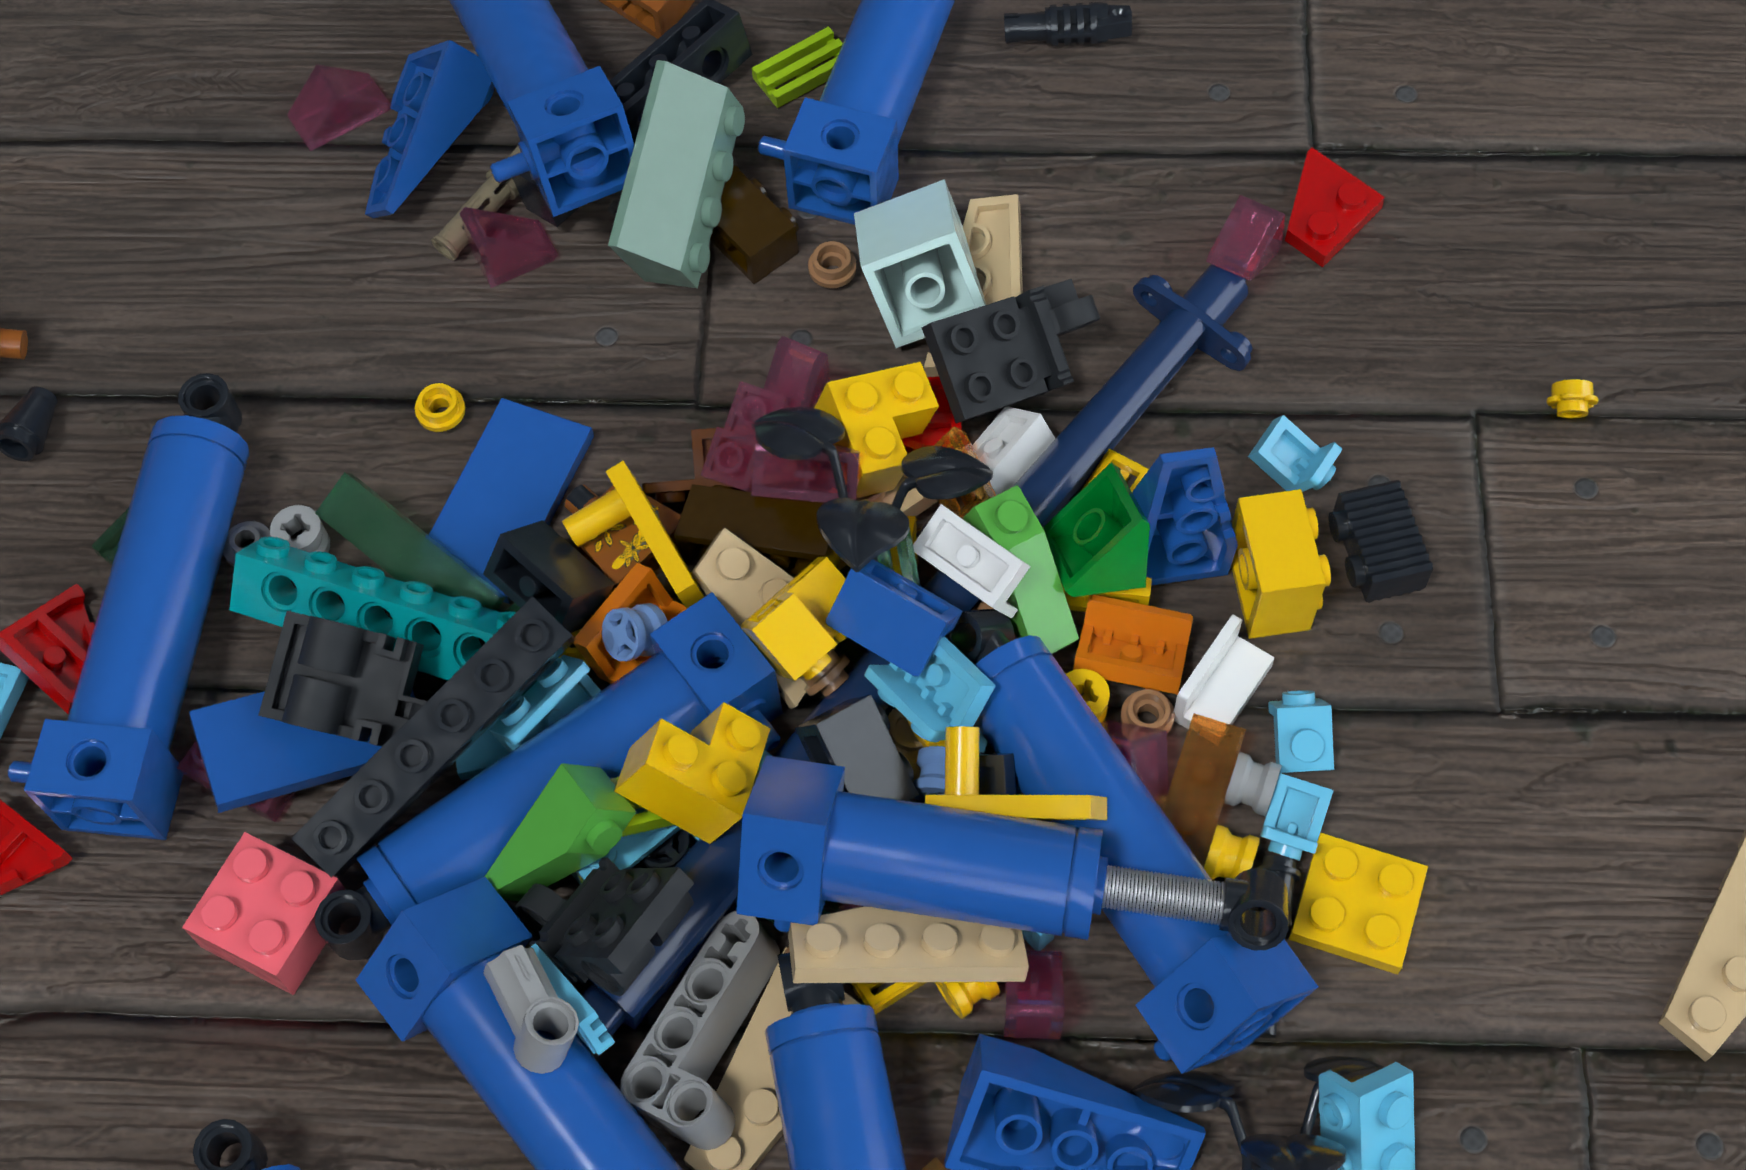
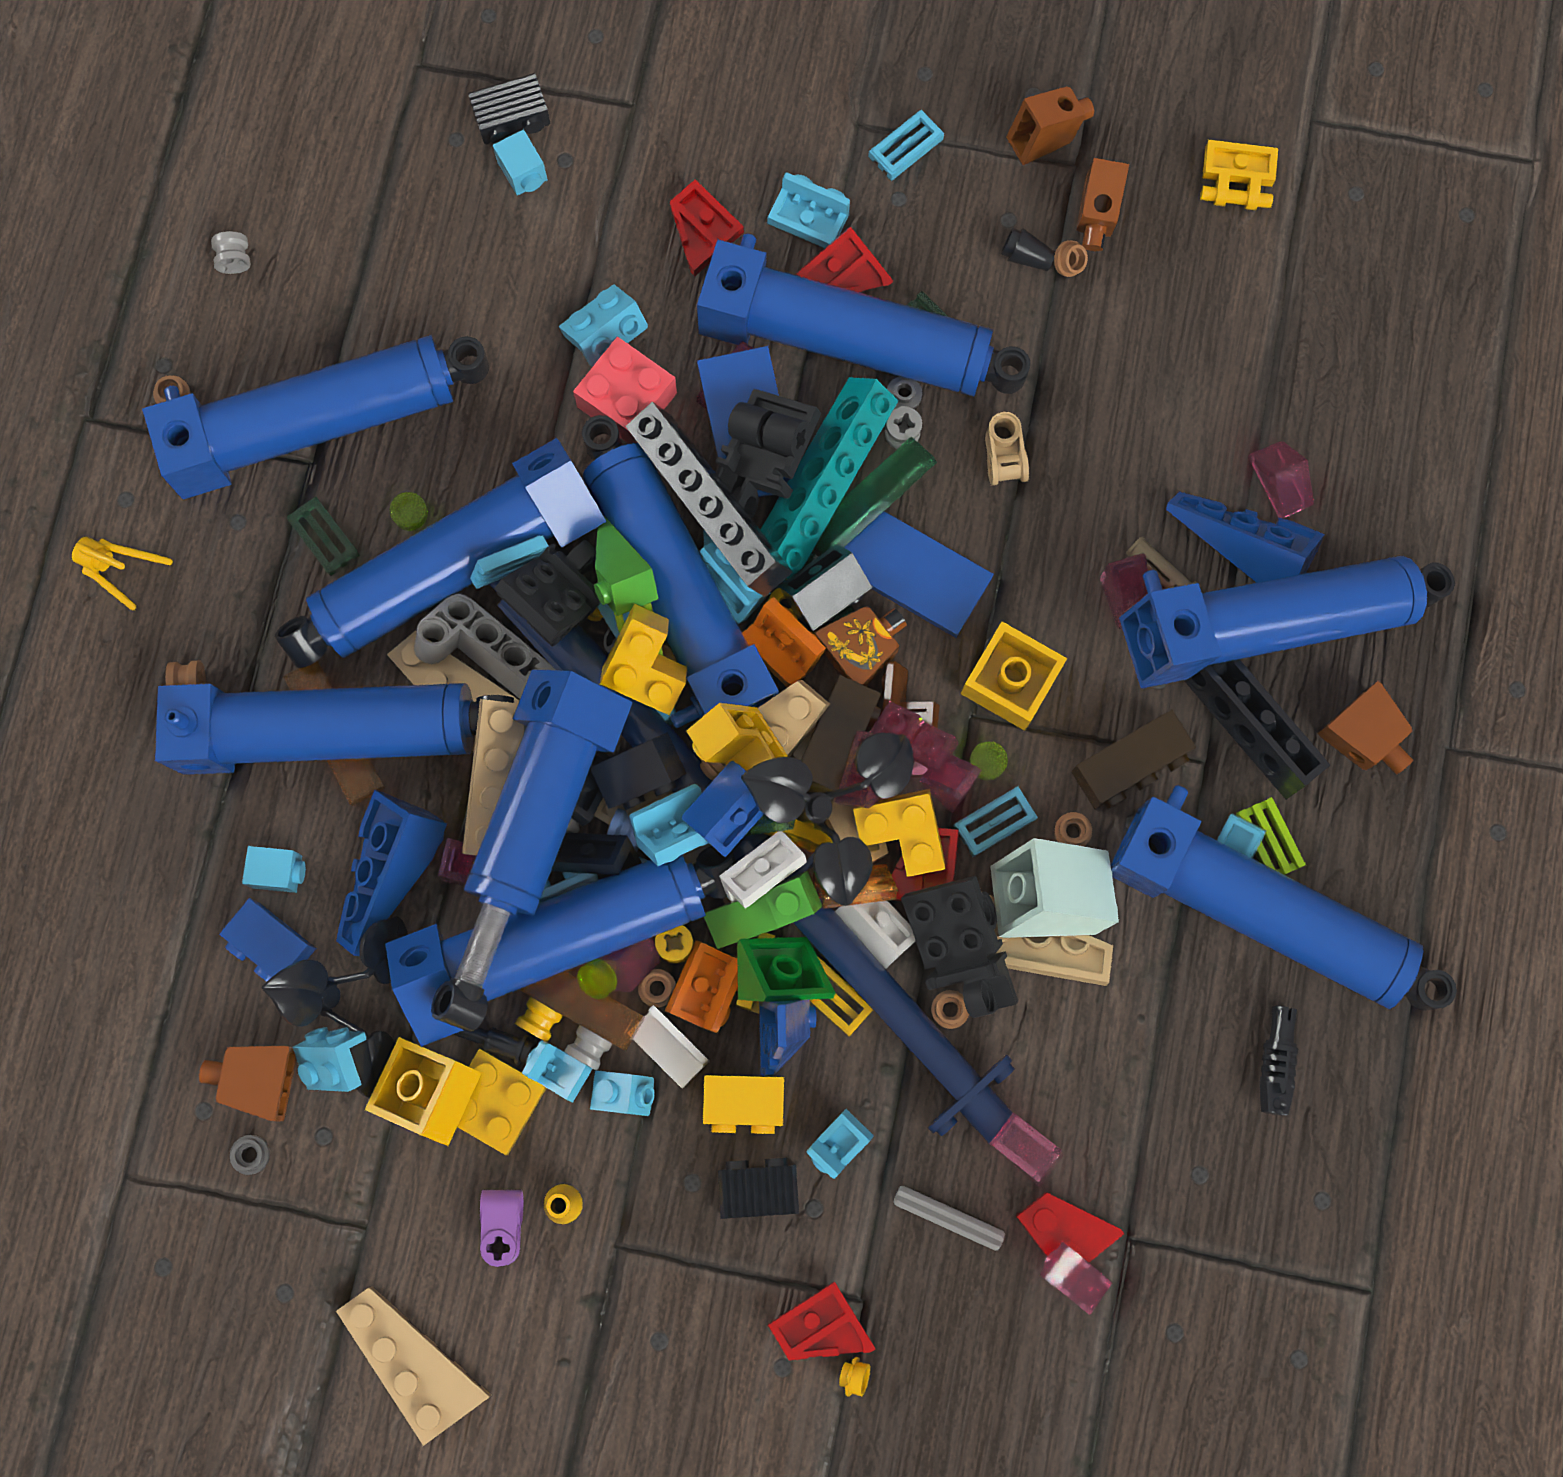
camera: 95 degrees right, 15 degrees up
yellow plate [415,383,466,432] -> none
light grey piece [484,945,579,1074] -> none
yellow piece [562,461,705,608] -> none
medium blue wheel [602,603,668,661] -> none
slope [608,60,745,289] -> none
yellow piece [925,726,1107,820] -> none
none -> yellow brick [365,1037,481,1146]
none -> medium lavender piece [480,1190,524,1267]
none -> yellow cone [544,1184,583,1224]
none -> medium azure bracket [559,284,648,367]
none -> clear neon green tile [577,959,617,1000]
none -> red wing [768,1281,875,1360]
none -> light grey axle [893,1186,1005,1251]
none -> medium nougat plate [931,990,969,1029]
none -> medium azure tile [953,786,1038,857]
none -> yellow brick [961,622,1067,731]
none -> clear neon green tile [969,741,1008,780]
none -> tan piece [985,412,1029,486]
none -> clear pink slope [1040,1242,1112,1315]
none -> medium nougat plate [1054,240,1088,277]
none -> medium azure tile [1217,813,1266,858]

